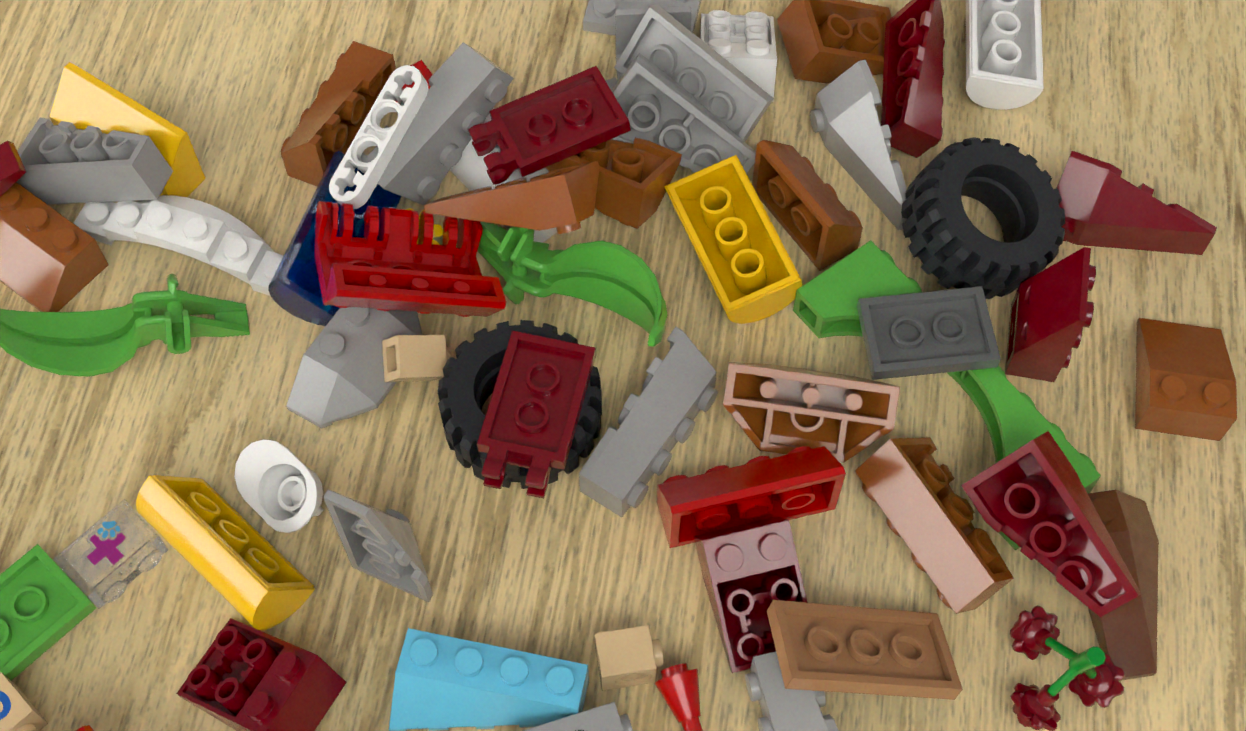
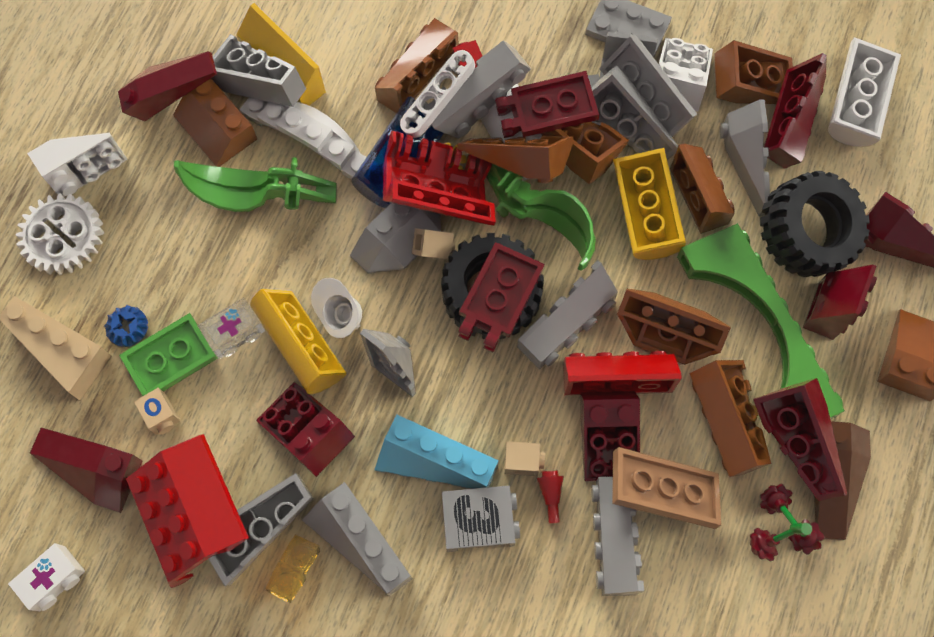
camera: 15 degrees right, 10 degrees up
dark grey plate [857,286,1001,380] -> none

